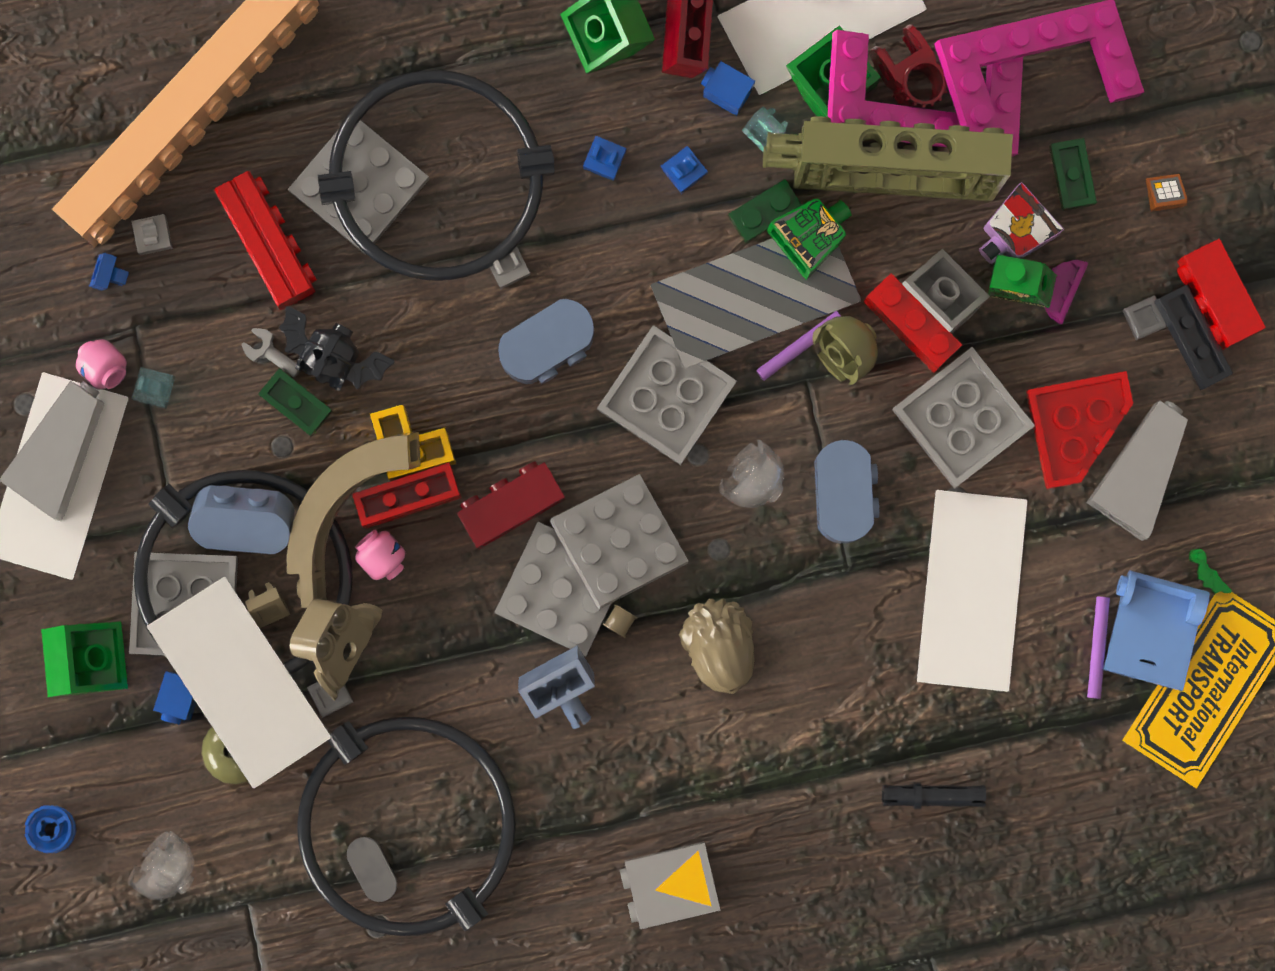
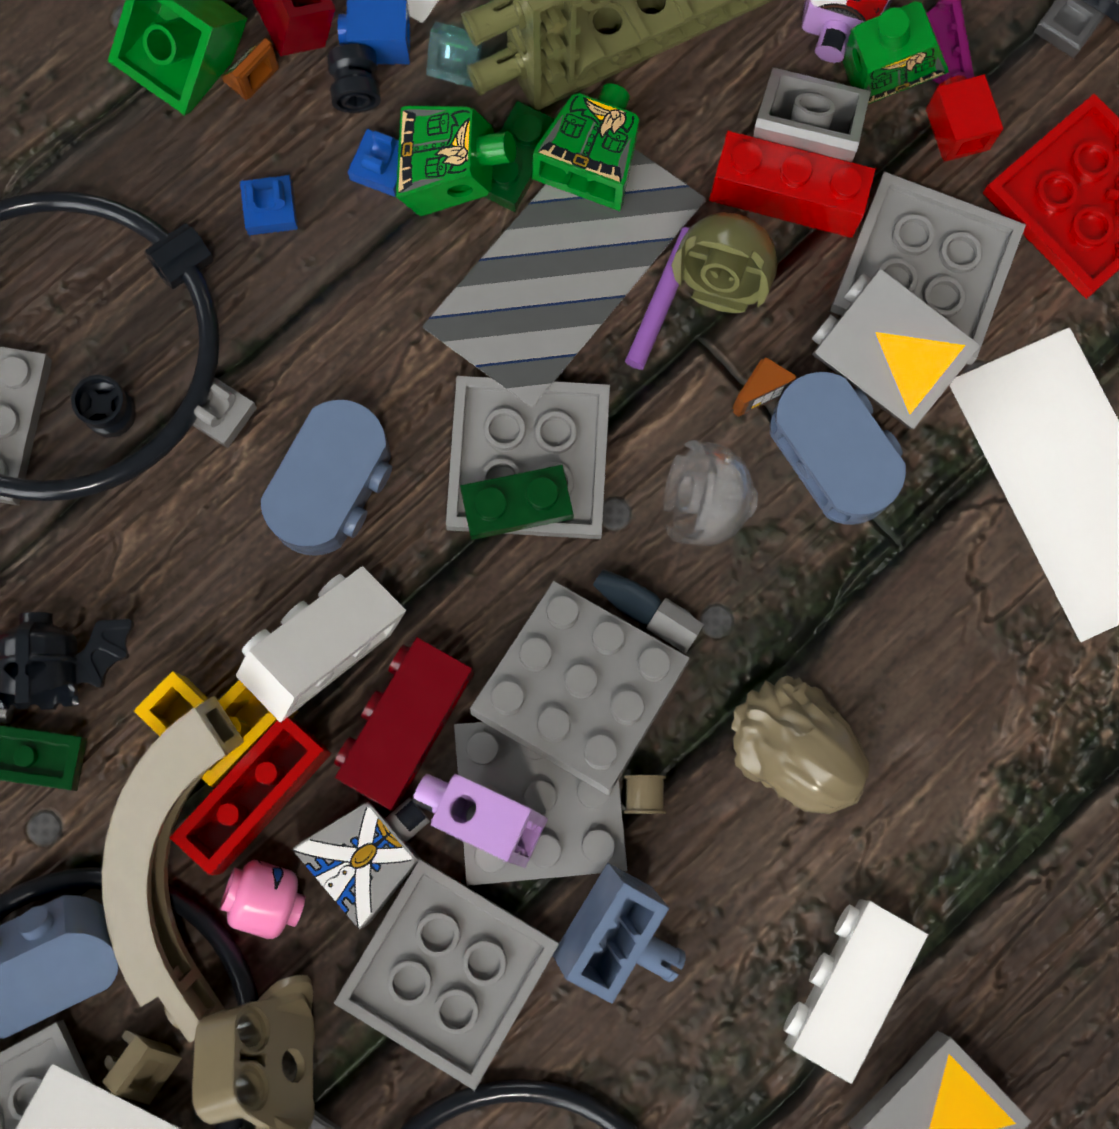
camera: 30 degrees left, 5 degrees down
none -> black wheel [71,374,136,438]
none -> dark orange slope [221,38,279,100]
none -> white brick [236,566,406,723]
none -> torso [292,797,430,929]
none -> black wheel [327,44,381,113]
none -> light grey plate [334,859,559,1091]
none -> green torso [396,106,516,216]
none -> lavender torso [413,774,548,868]
none -> dark green plate [460,464,574,540]
none -> piece [593,569,704,654]
none -> dark orange slope [732,357,797,417]
none -> white brick [783,899,928,1084]
none -> light grey brick [811,268,981,429]
none -> red brick [925,74,1004,162]

